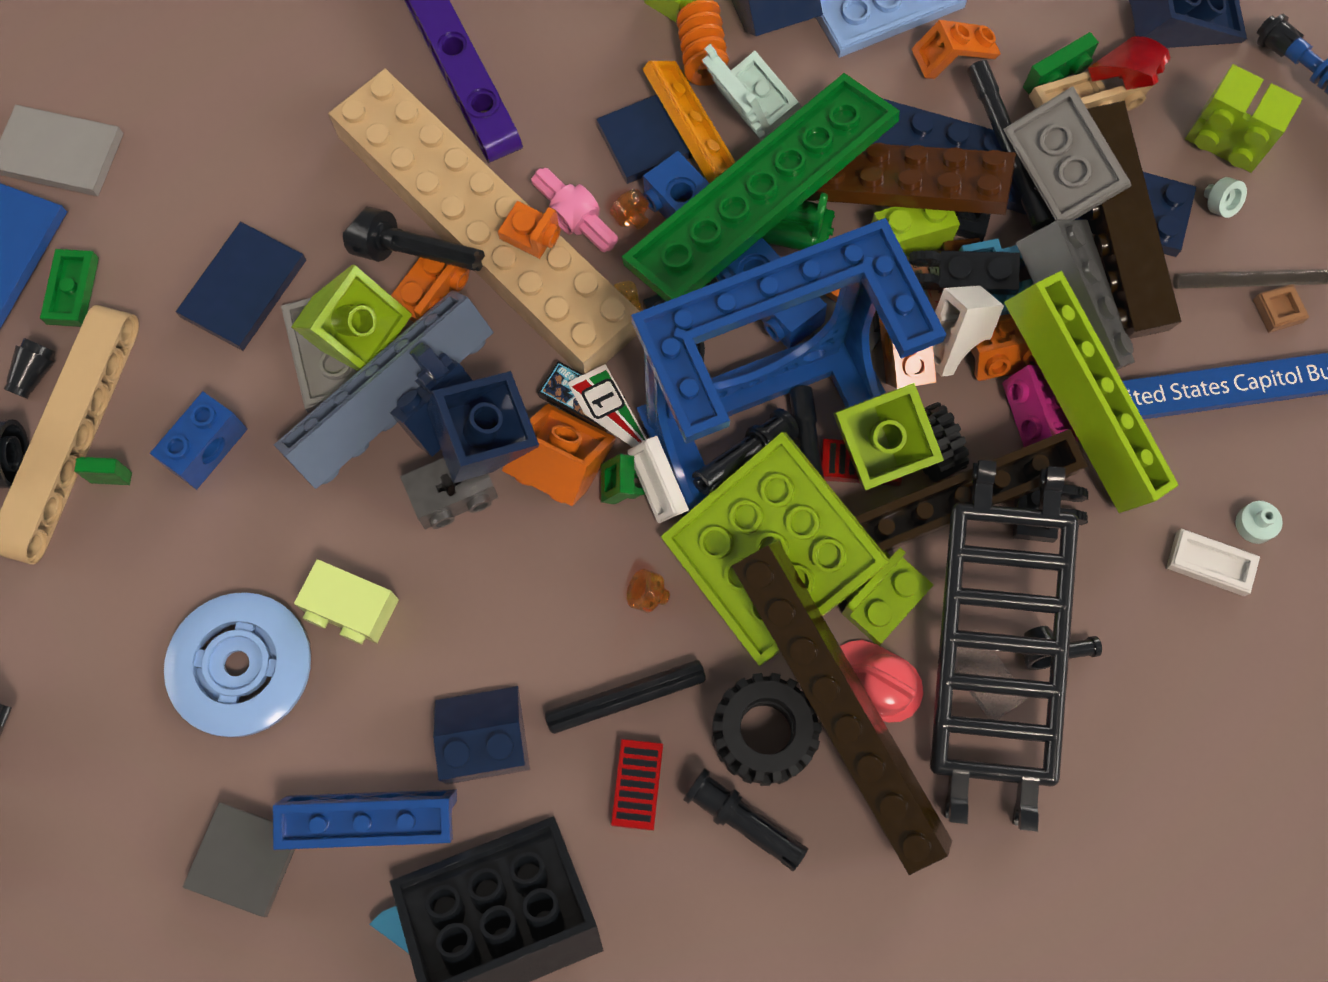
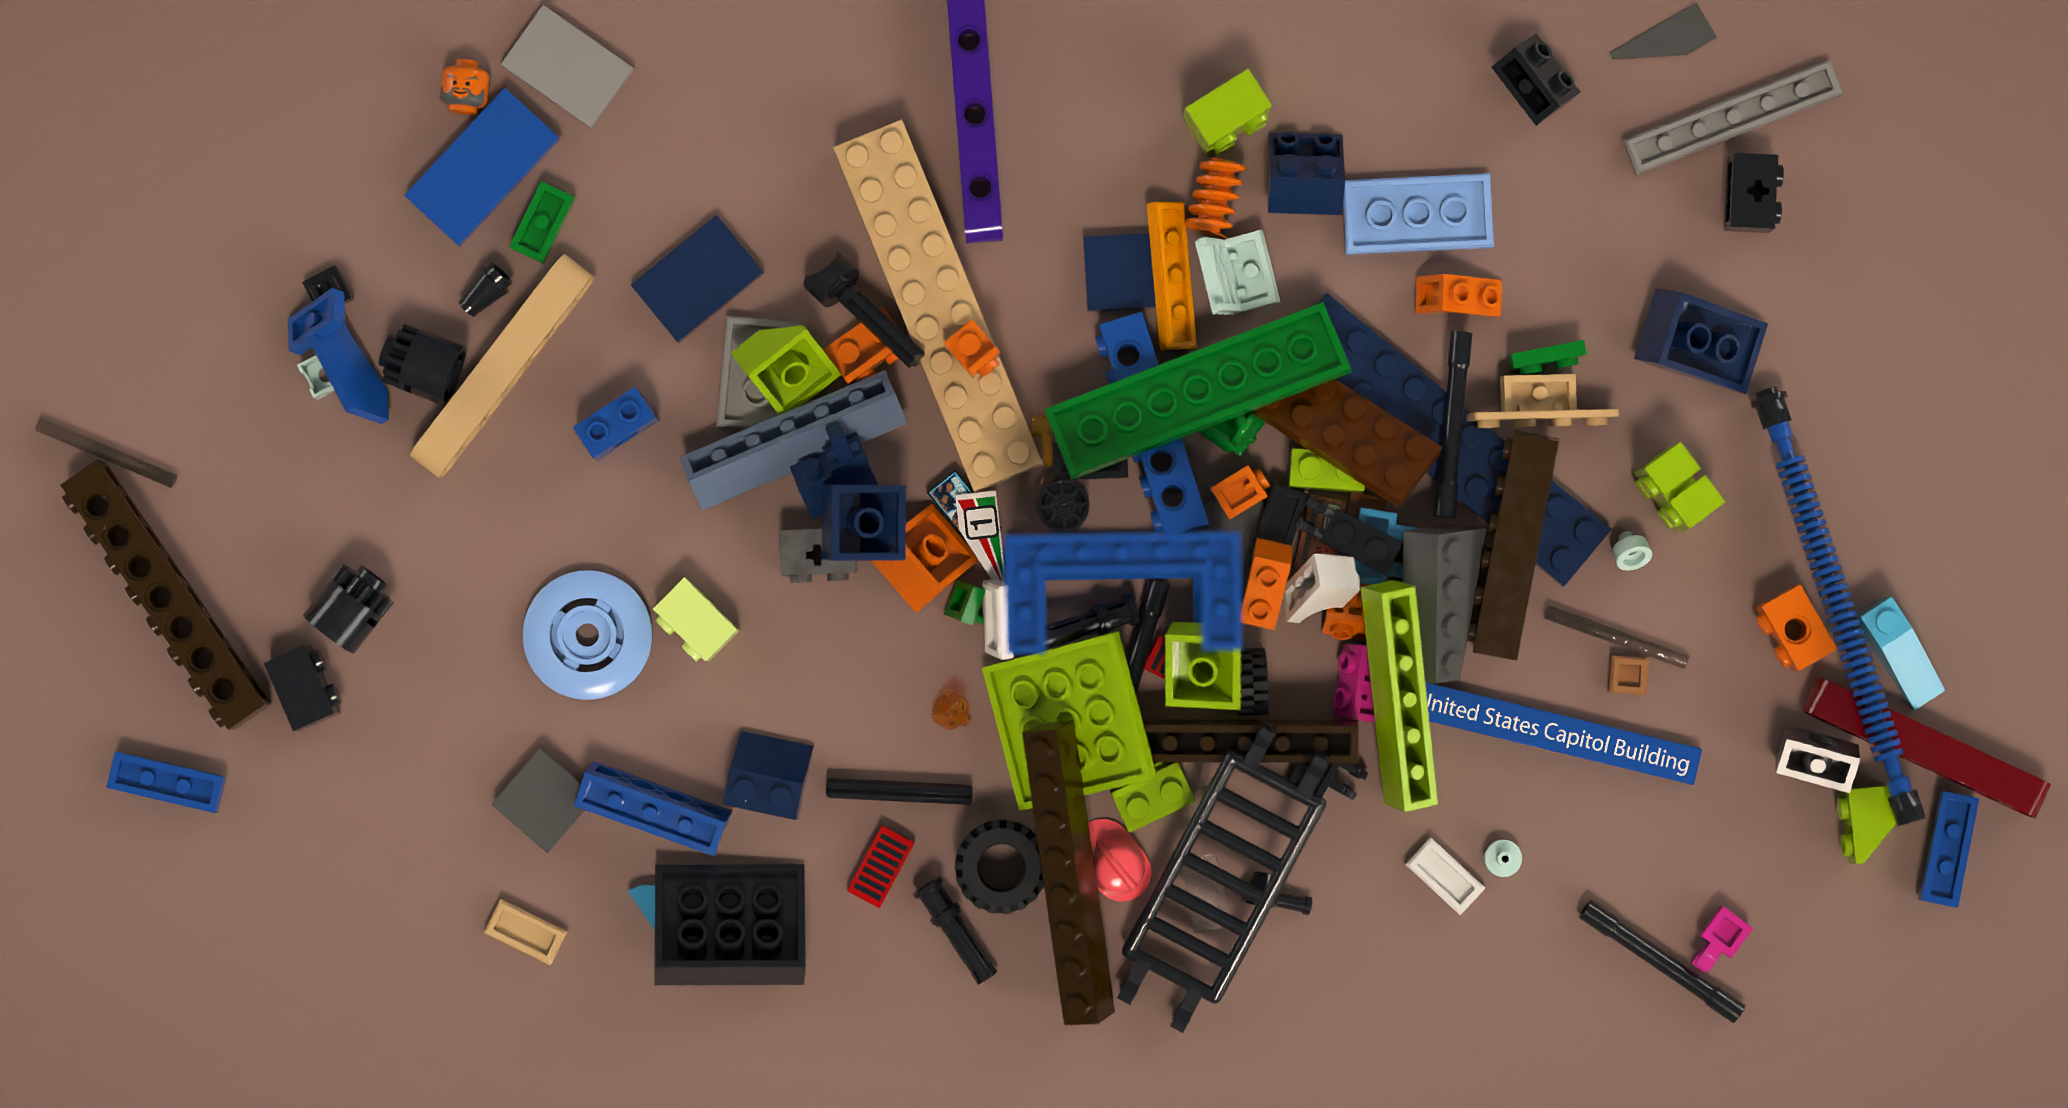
camera: 25 degrees right, 15 degrees up
green tile [74,457,132,485] -> none
bright pink axle [531,168,618,252] -> none
clear orange tile [610,189,649,230] -> none
light grey tile [1003,86,1132,220] -> none
red slope [1088,36,1171,90] -> none

